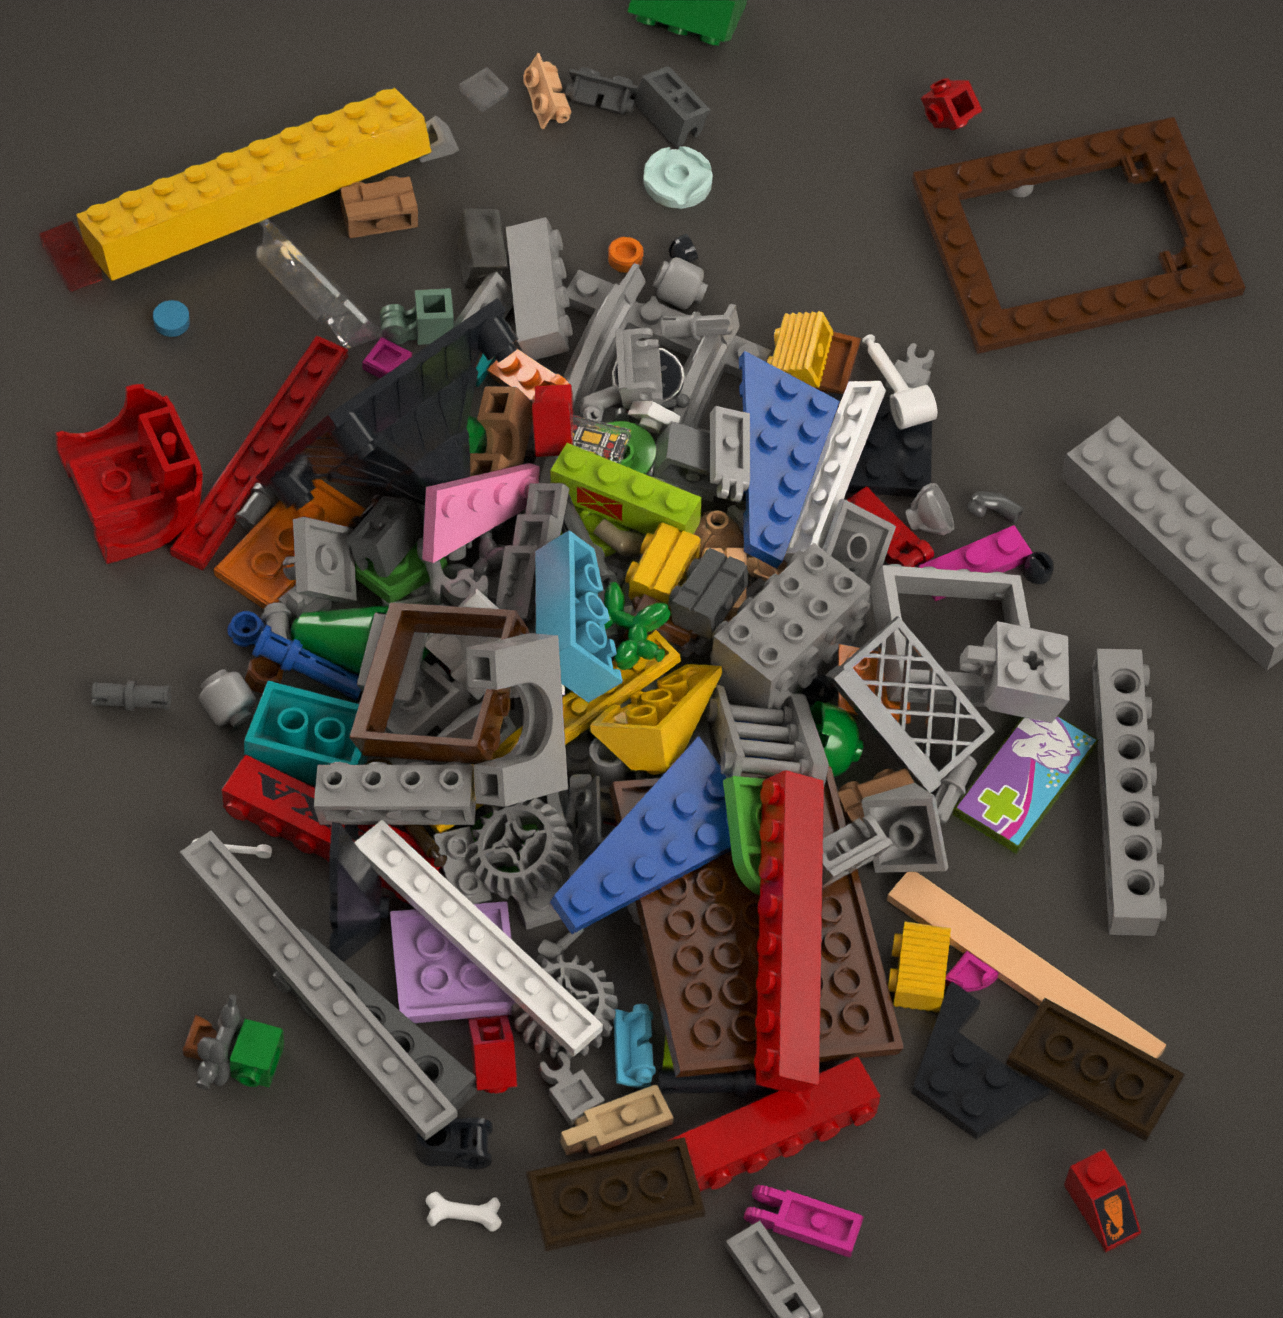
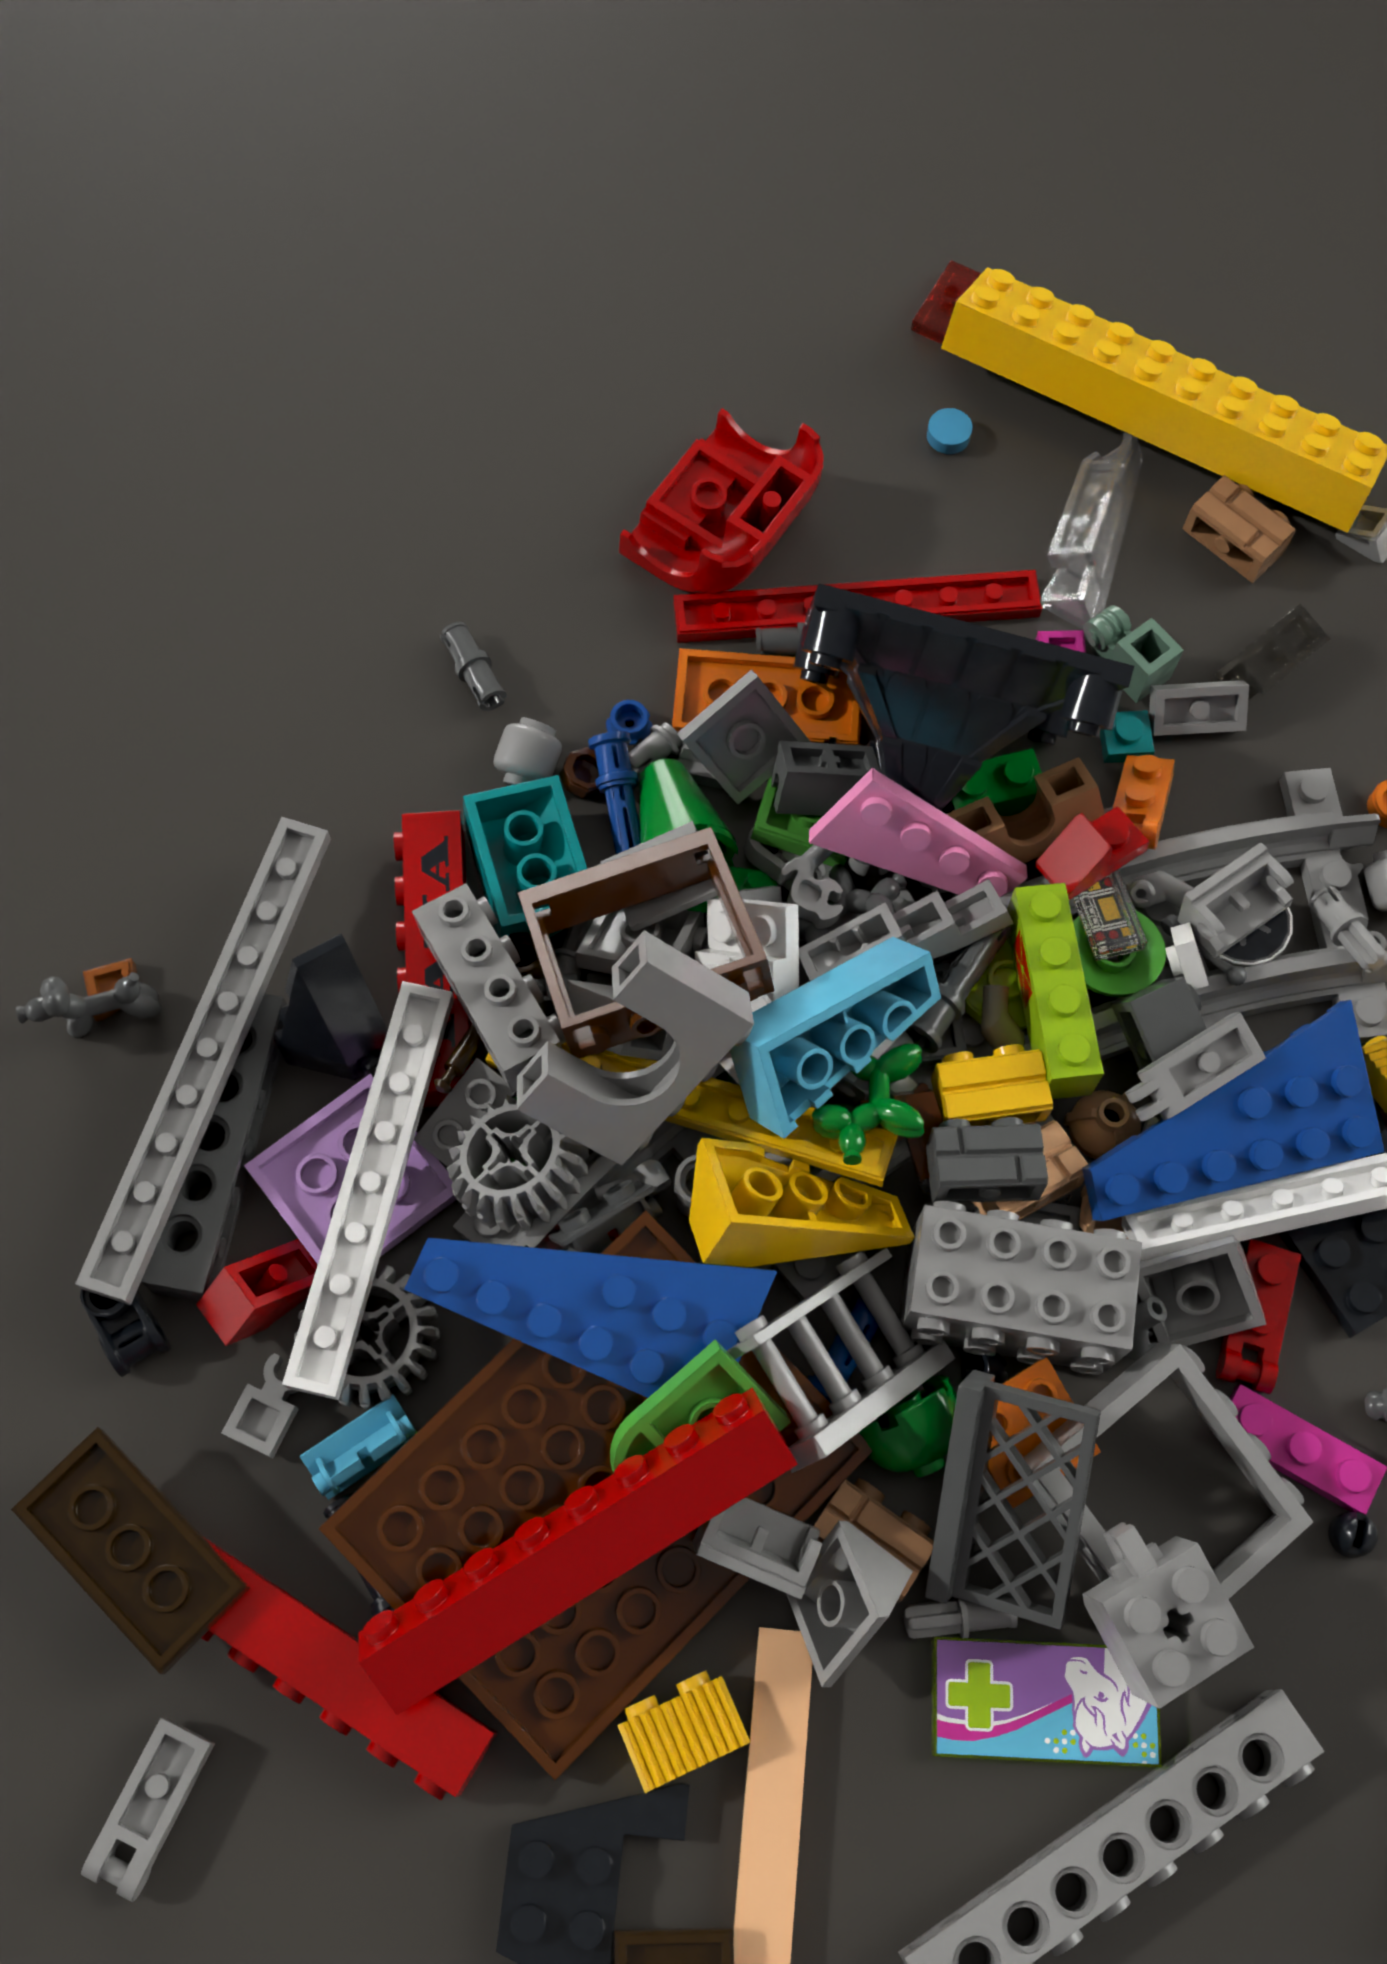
camera: 60 degrees right, 10 degrees up
white hinge [191,838,272,859] -> none
green brick [229,1019,284,1088] -> none
white piece [426,1192,502,1232] -> none
light grey brick [506,217,573,360] -> none
tan hinge [560,1084,674,1156] -> none
dark pink hinge [743,1184,864,1258] -> none
light grey piece [906,483,954,535] -> none
dark pink tile [945,951,999,992] -> none

